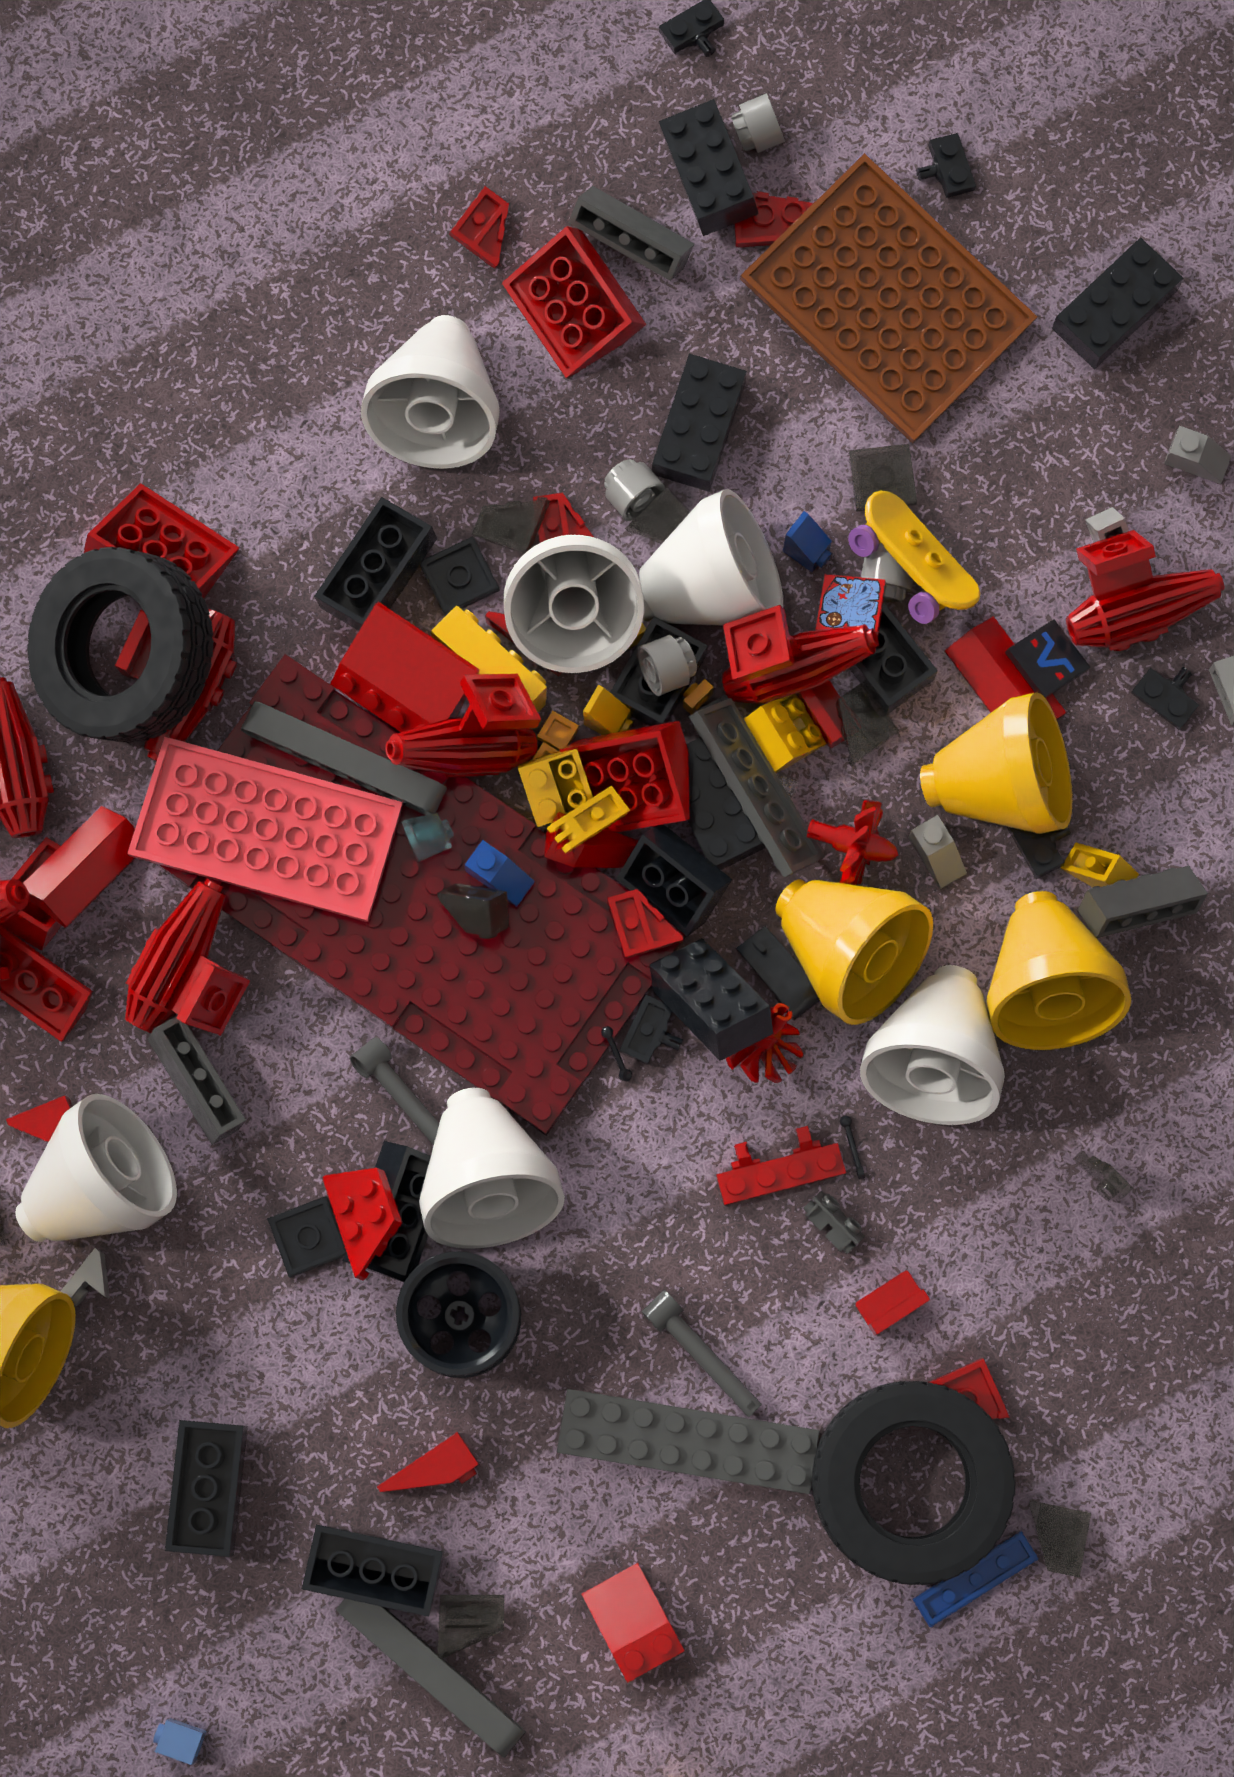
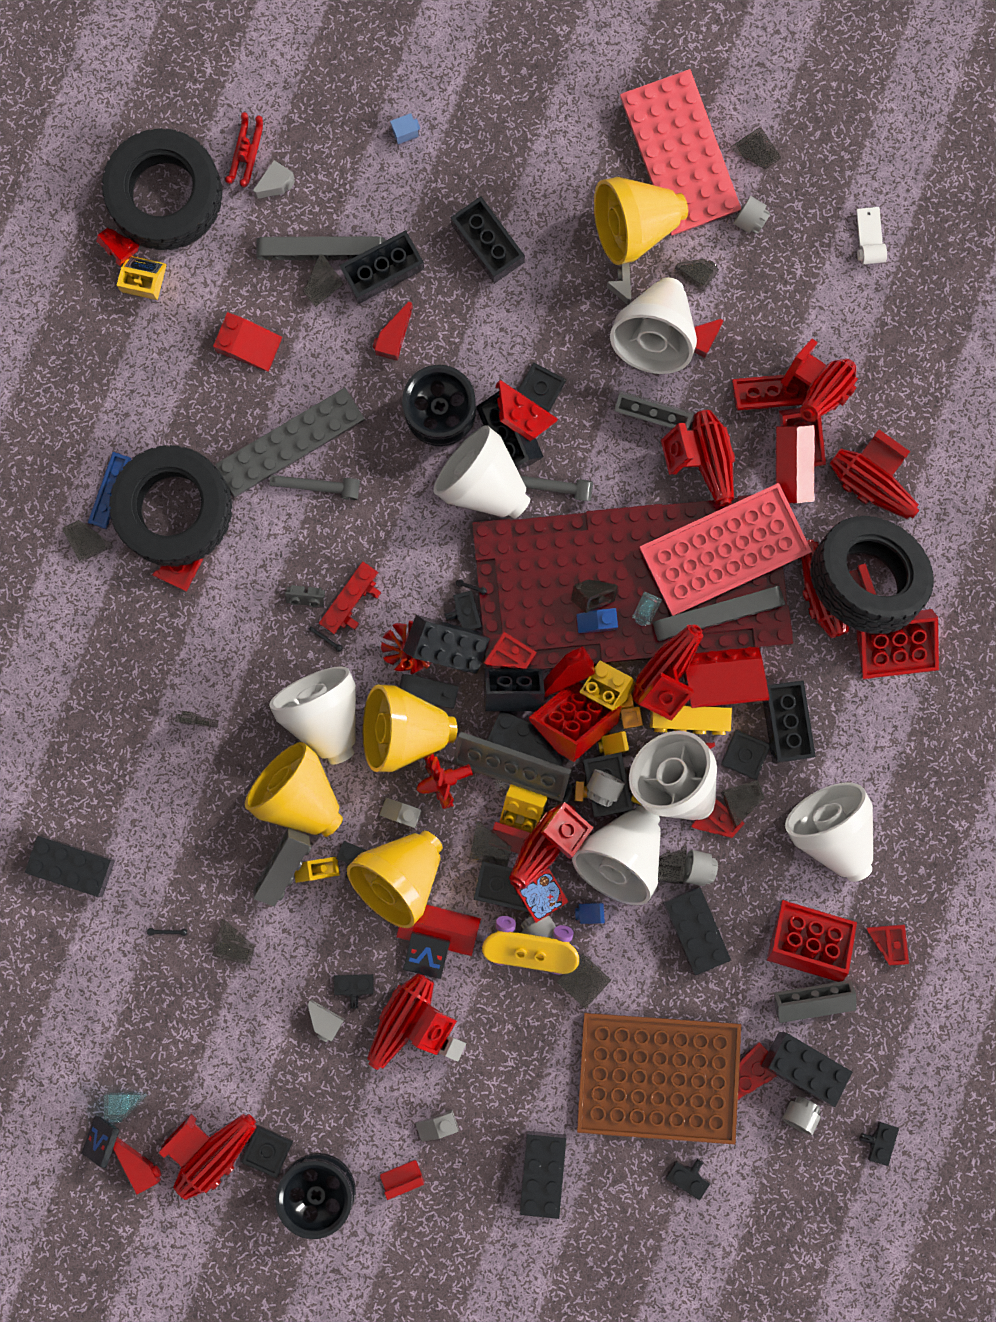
camera: 140 degrees right, 5 degrees up
yellow hinge [547,786,630,854] -> none
red panel [855,1270,930,1336] -> none

